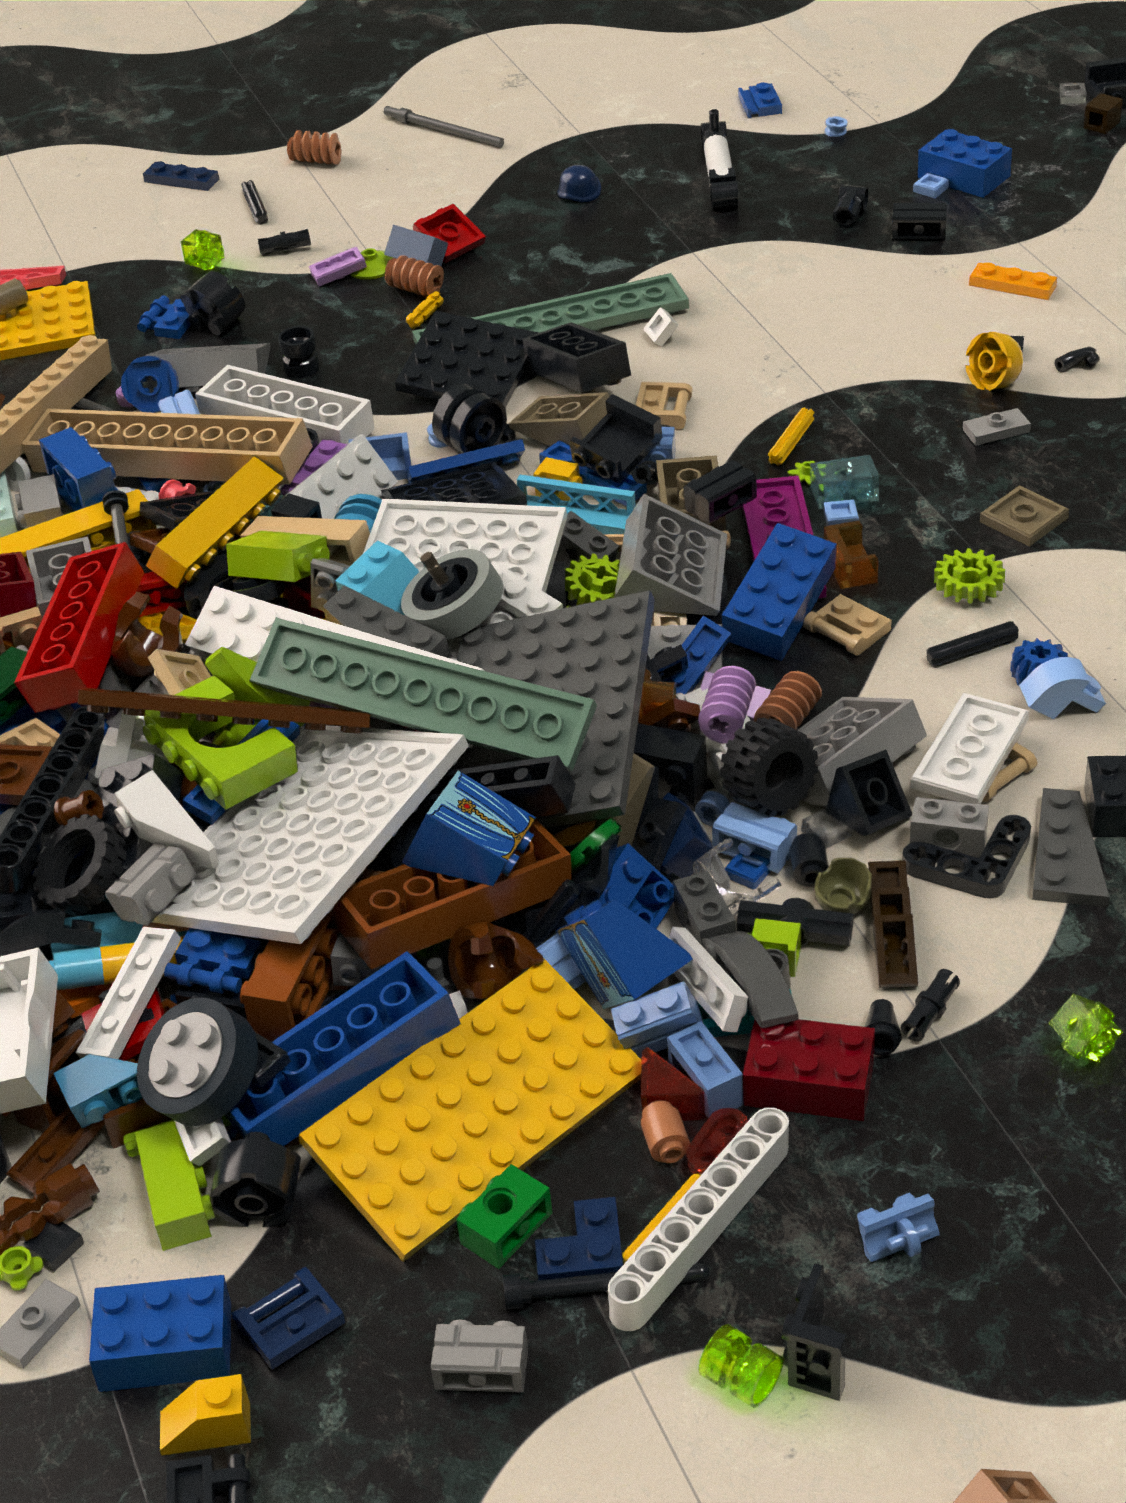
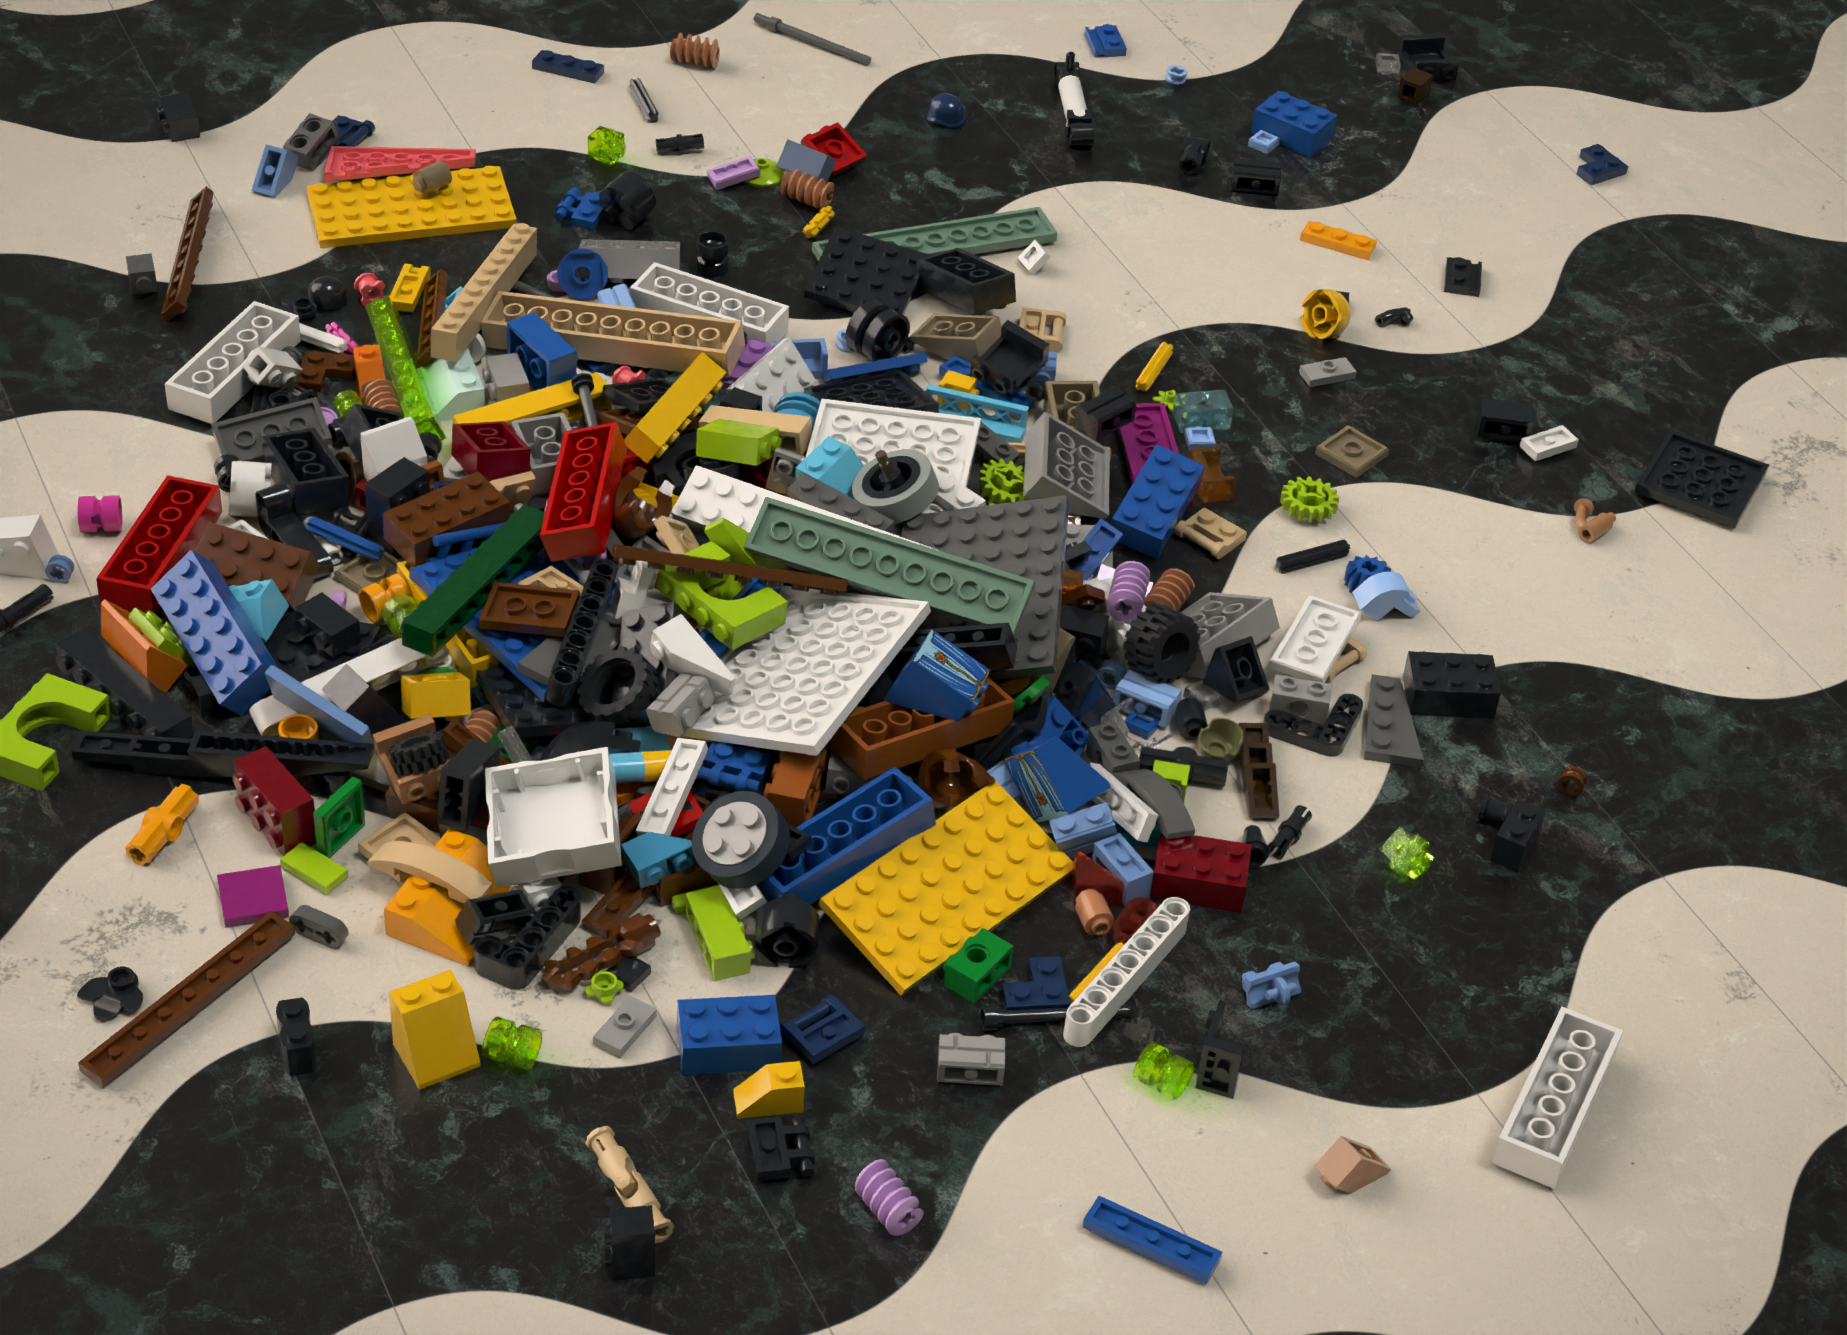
camera: 10 degrees left, 0 degrees up
reddish brown bush [54,790,104,826] -> none

